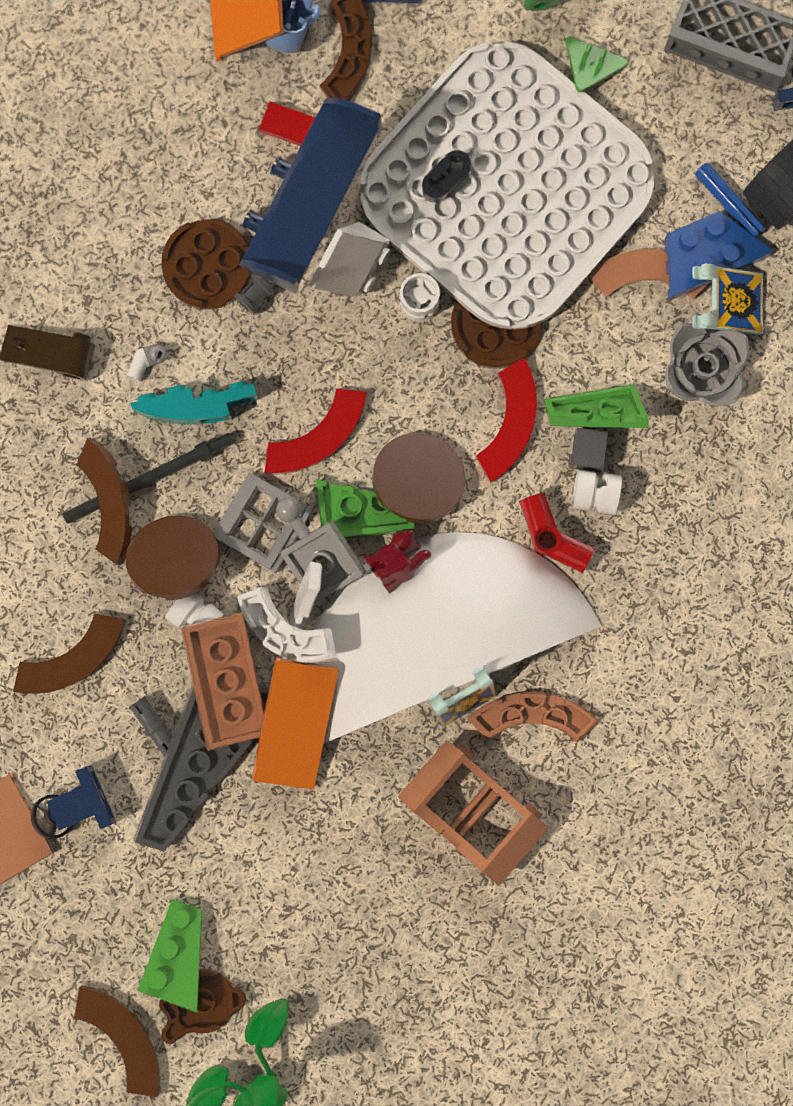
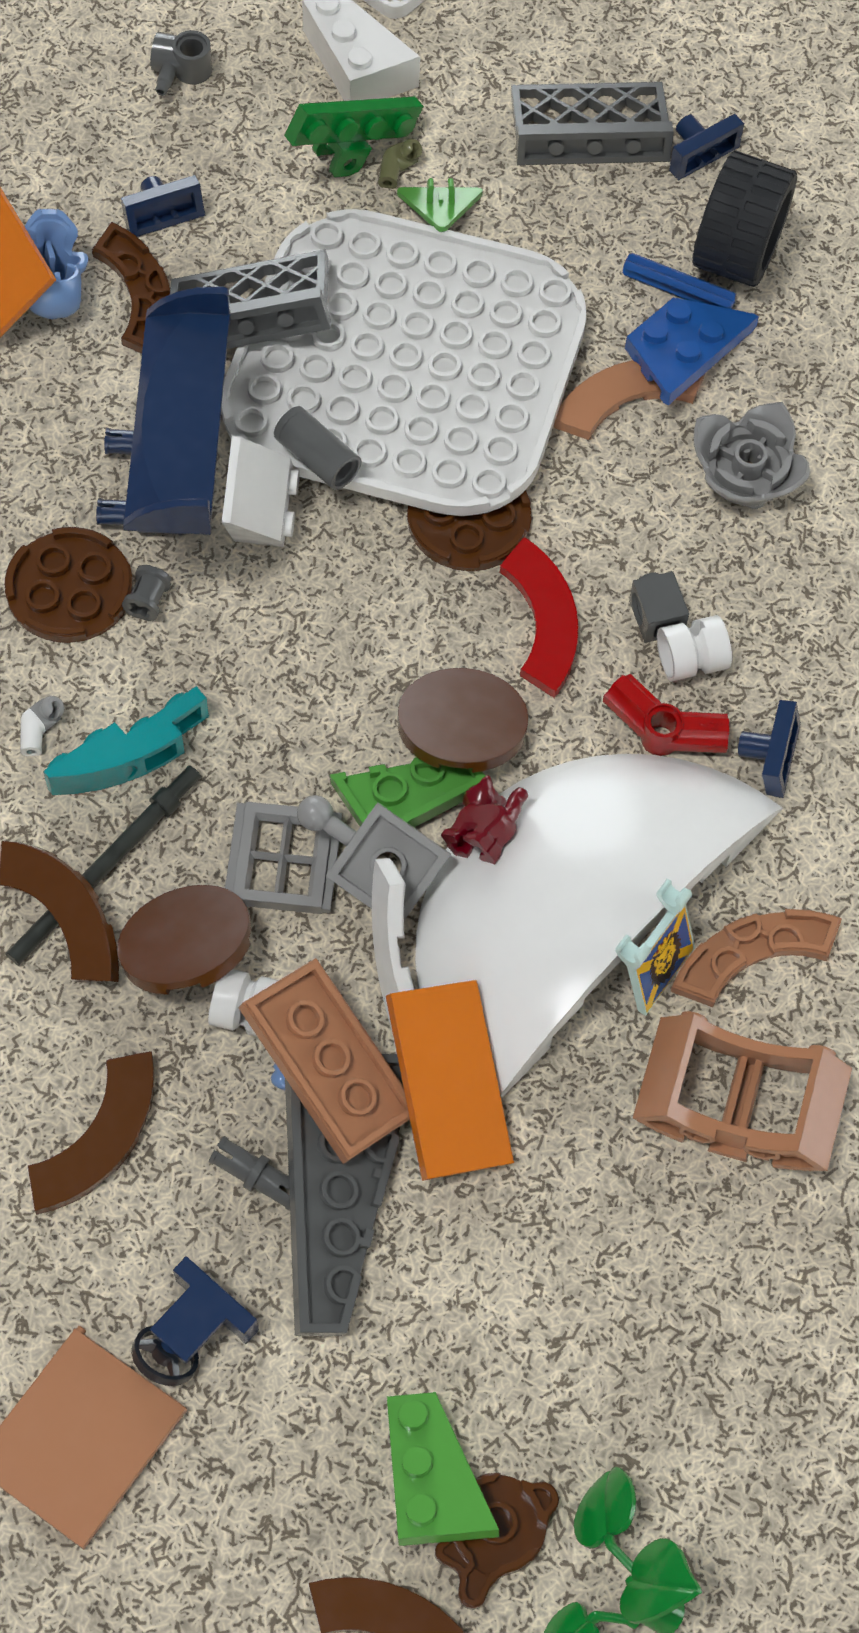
camera: 30 degrees left, 20 degrees down
white tile [237,587,337,663] -> none
red tile [259,101,316,146] -> none
red tile [264,388,367,474] -> none
white wheel [400,273,440,322] -> none
black beam [422,150,471,203] -> none
bright green wing [544,384,649,428] -> none
flag [692,263,763,335] -> none
none -> dark grey fence [170,249,331,349]
none -> dark grey pin [274,406,362,490]
none -> olive arm [378,138,423,189]
none -> dark blue tile [738,700,801,798]

